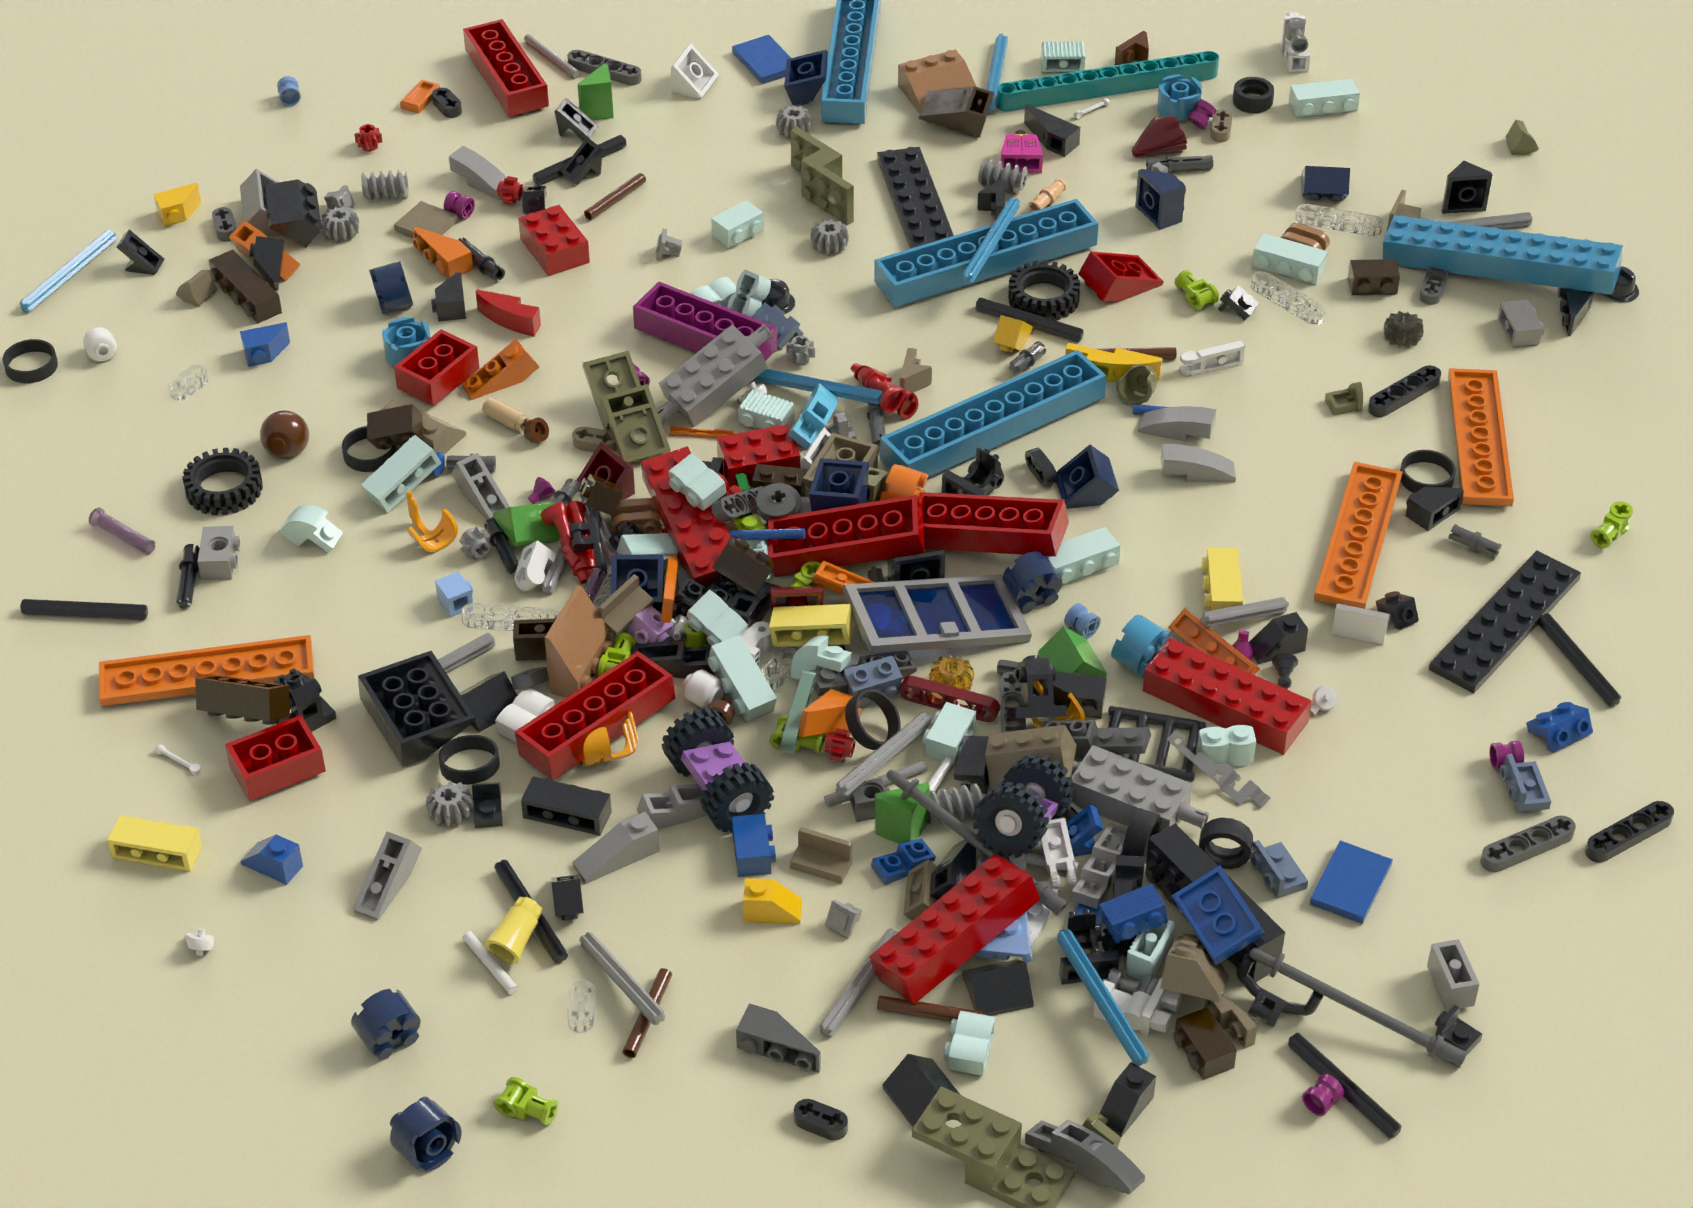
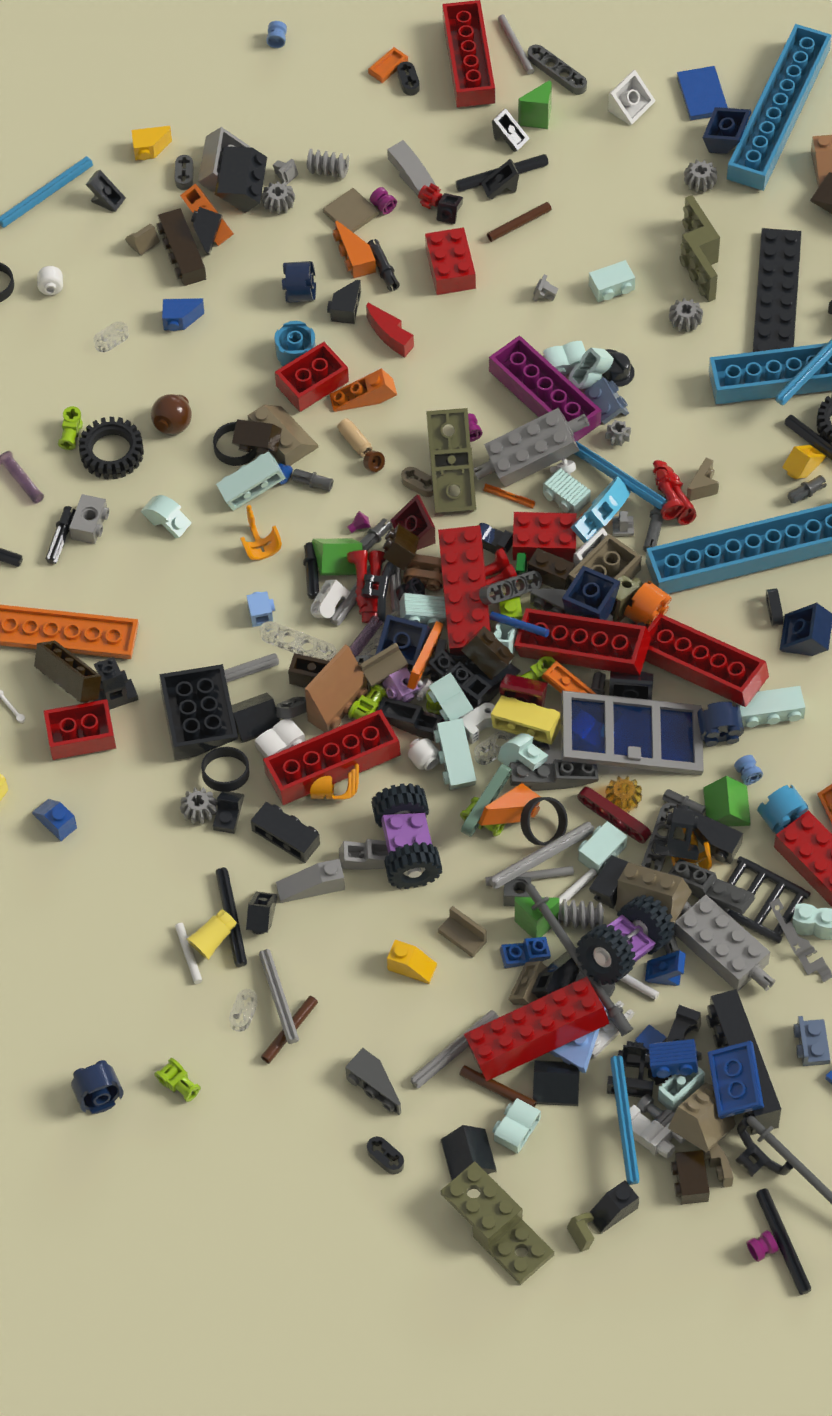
camera: 20 degrees right, 15 degrees up
dark blue brick [351,989,421,1060] -> none
light grey slope [353,831,422,919] -> none
red gear [354,124,383,152] -> none
light grey slope [452,453,510,520] -> none
light grey gear [459,527,492,559] -> none
light aqua brick [668,454,726,510] -> none
reddish brown tile [709,699,735,726] -> none
blue brick [732,814,776,877] -> none
dark grey piece [756,483,802,522] -> none
red gear [824,728,856,762] -> none
light grey brick [825,899,862,938] -> none
sand blue bracket [844,656,902,706] -> none
black tile [942,448,1004,496] -> none
dark grey slope [1025,1120,1145,1194] -> none
white hinge [1040,818,1077,889] -> none
light grey slope [1070,823,1128,909] -> none
black tyre [1122,808,1161,863] -> none
black tyre [1199,817,1253,869] -> none
none -> lime connector [58,406,83,450]

